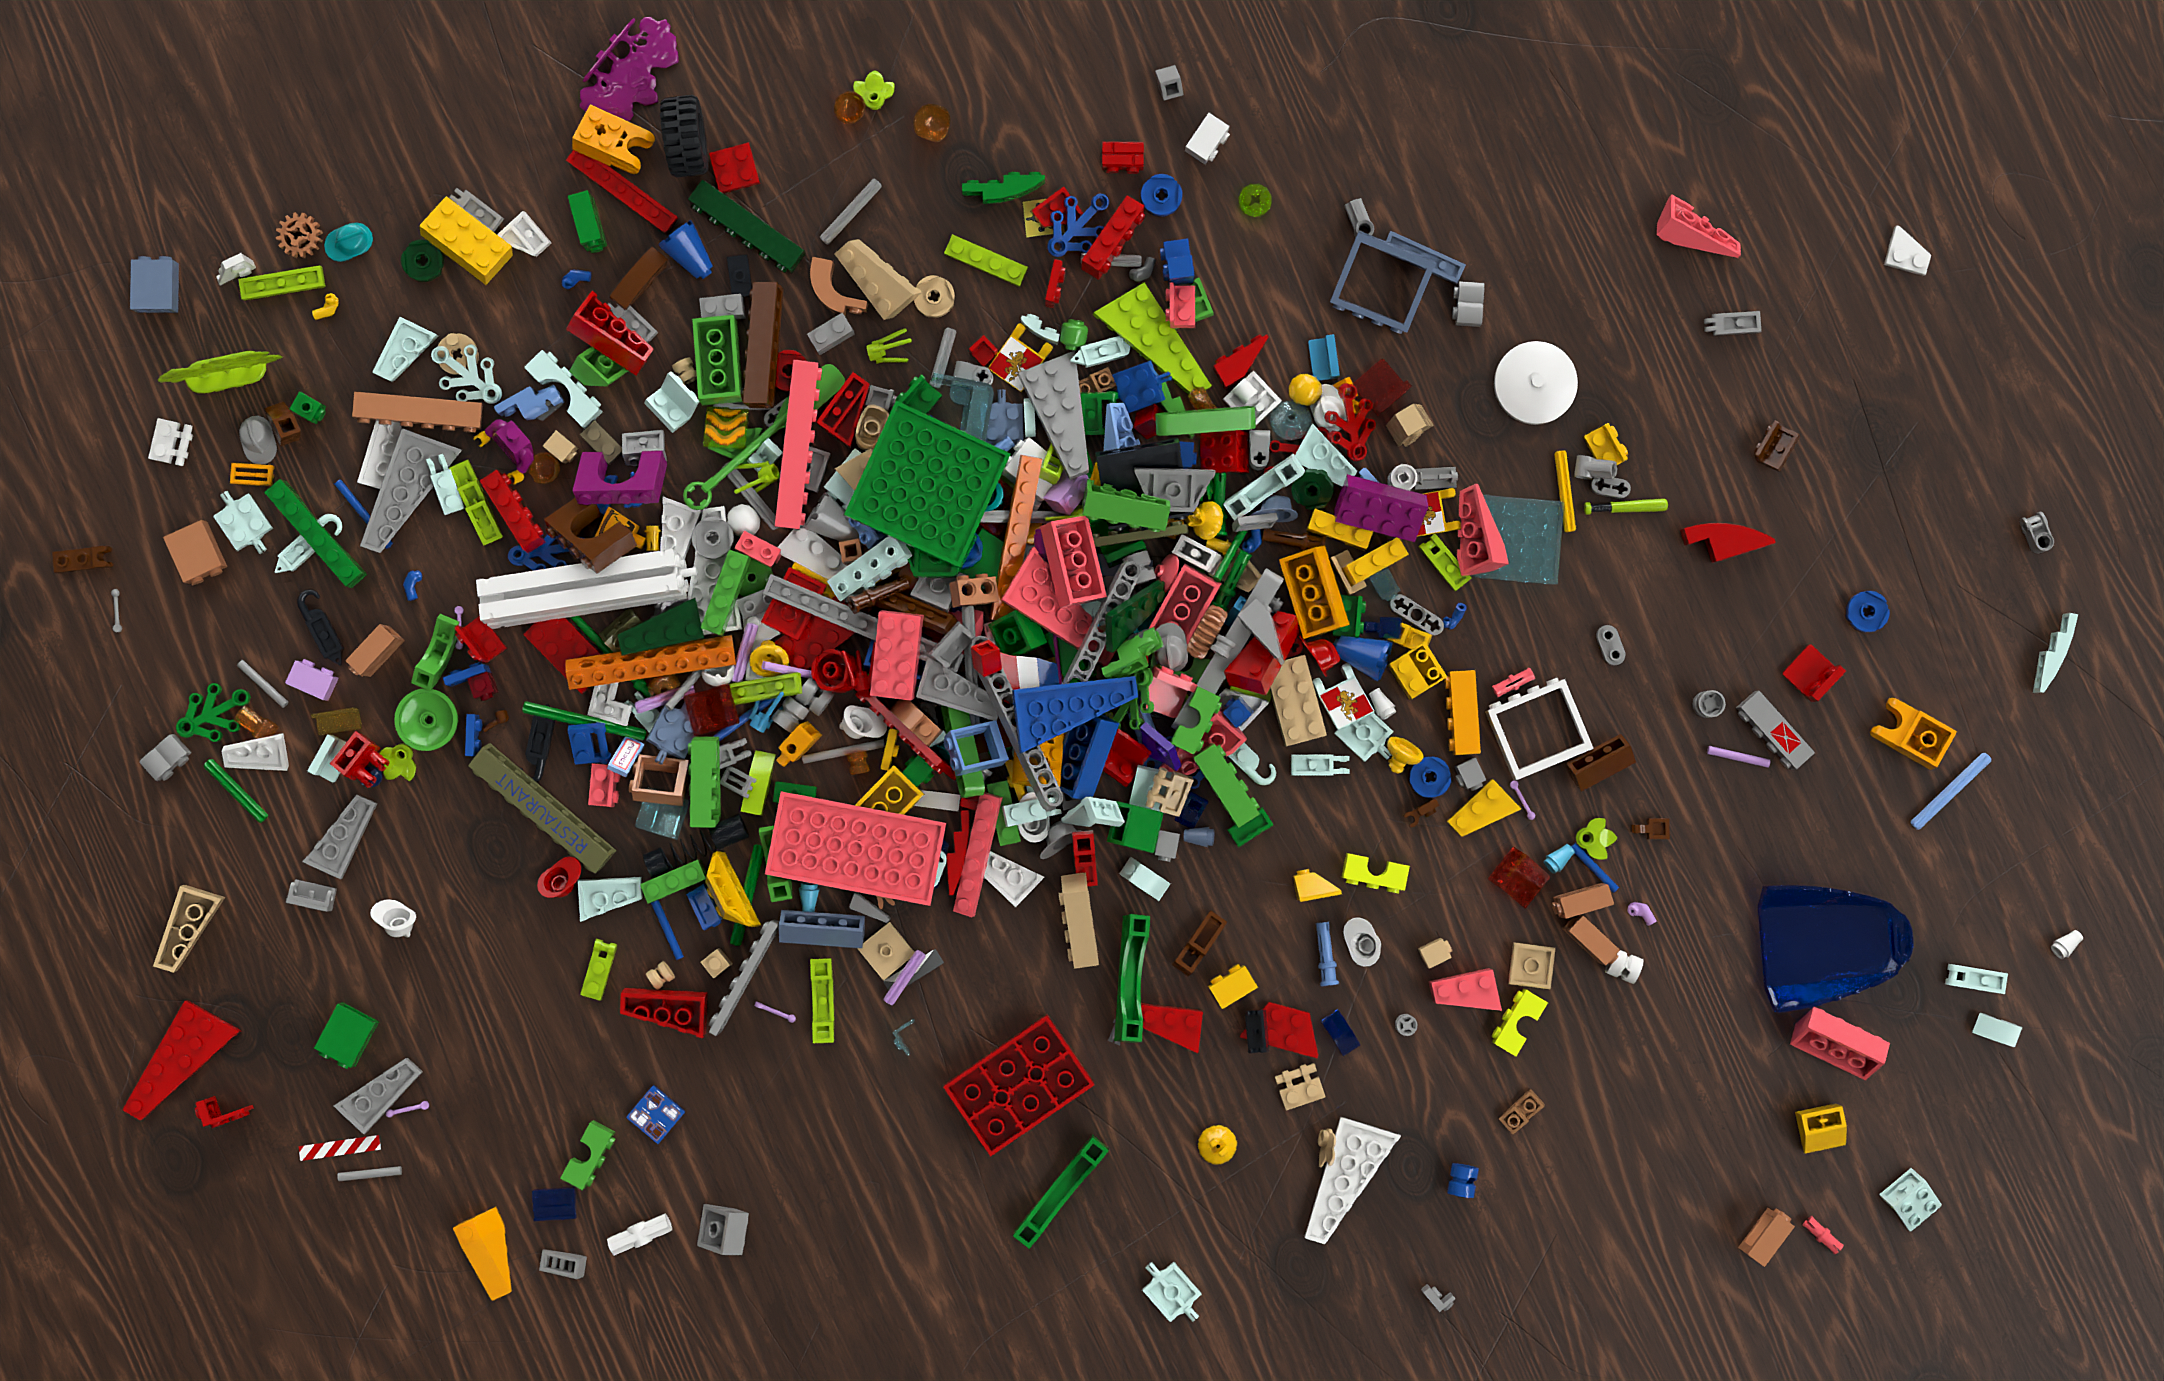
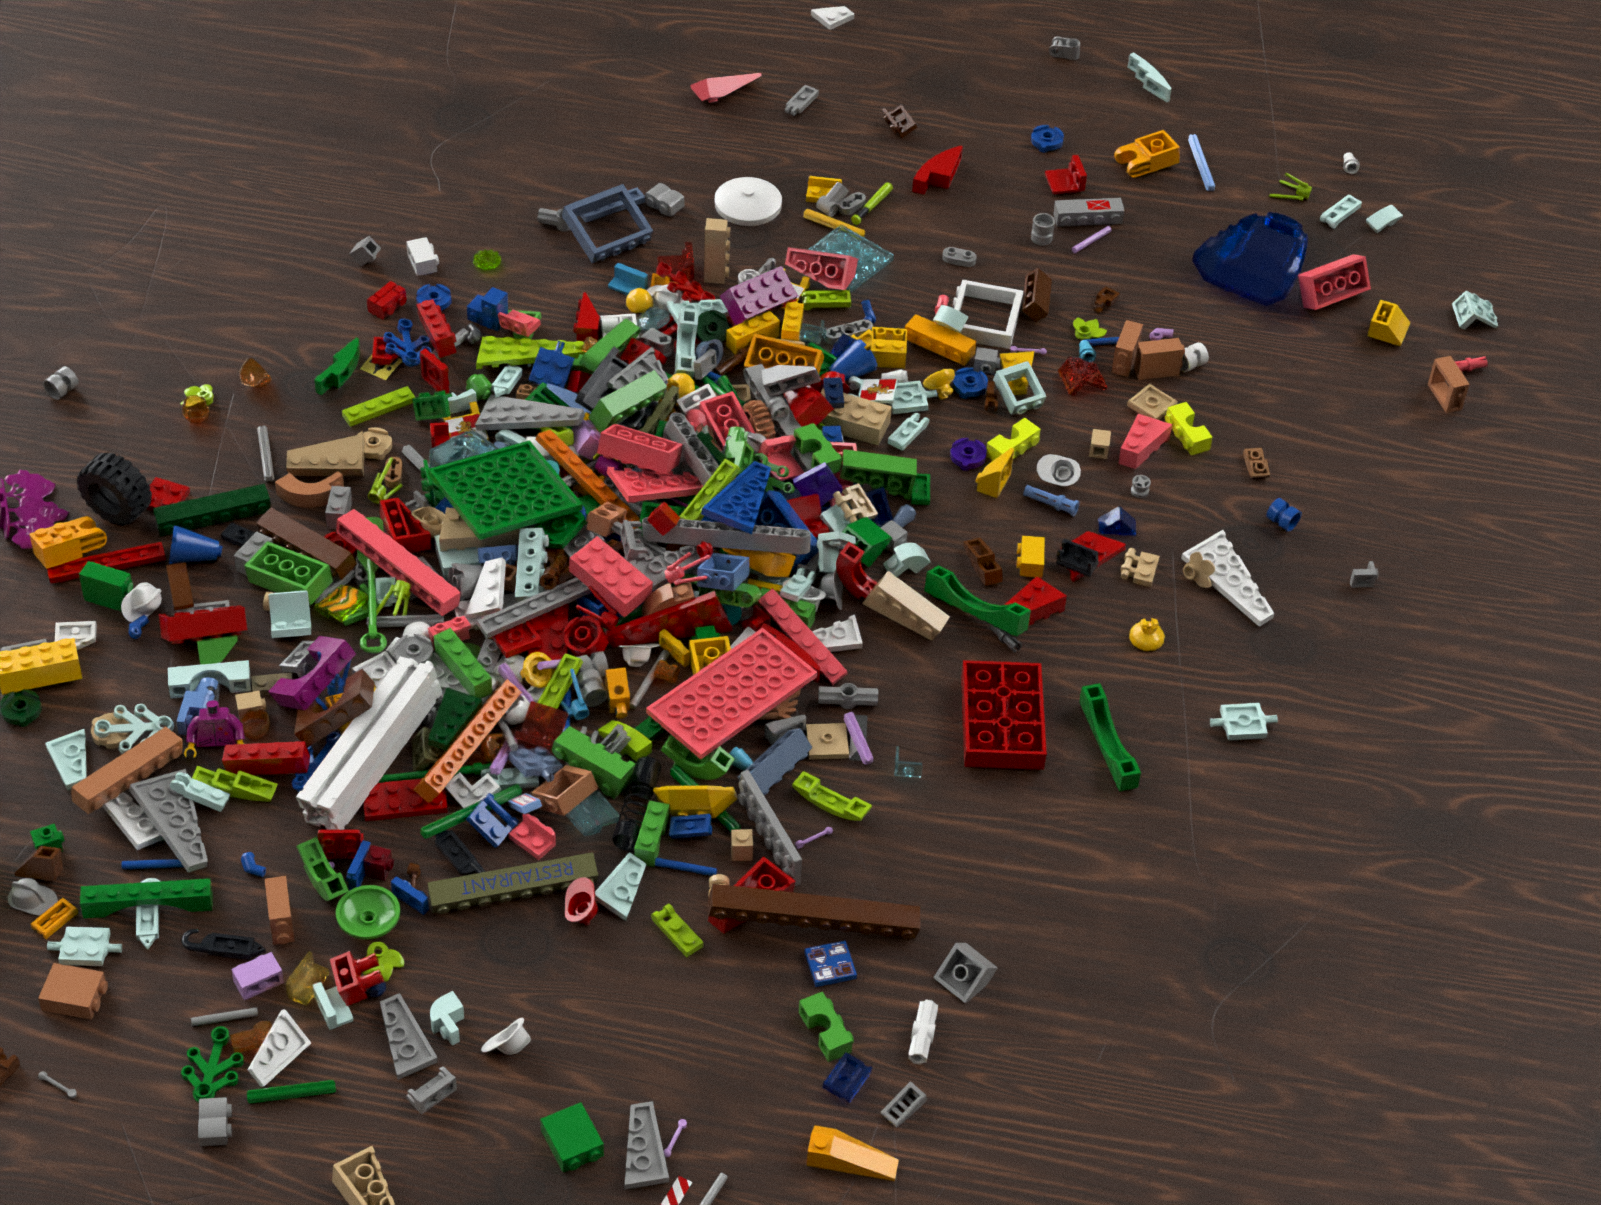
camera: 55 degrees left, 40 degrees down
none -> white piece [121,582,162,622]
none -> medium nougat beam [384,457,403,488]
none -> green bracket [412,390,453,420]
none -> light aqua brick [430,991,464,1045]
none -> white wing [465,557,506,619]
none -> coral plant [664,552,711,586]
none -> lime tile [679,459,741,521]
none -> red plate [697,541,713,558]
none -> reddish brown brick [708,884,920,939]
none -> light grey piece [818,683,878,709]
none -> dark blue plate [823,378,844,408]
none -> light aqua brick [933,305,968,333]
none -> dark purple plate [950,438,987,471]
none -> light aqua window [993,361,1047,415]
none -> lime plant [1269,173,1312,201]

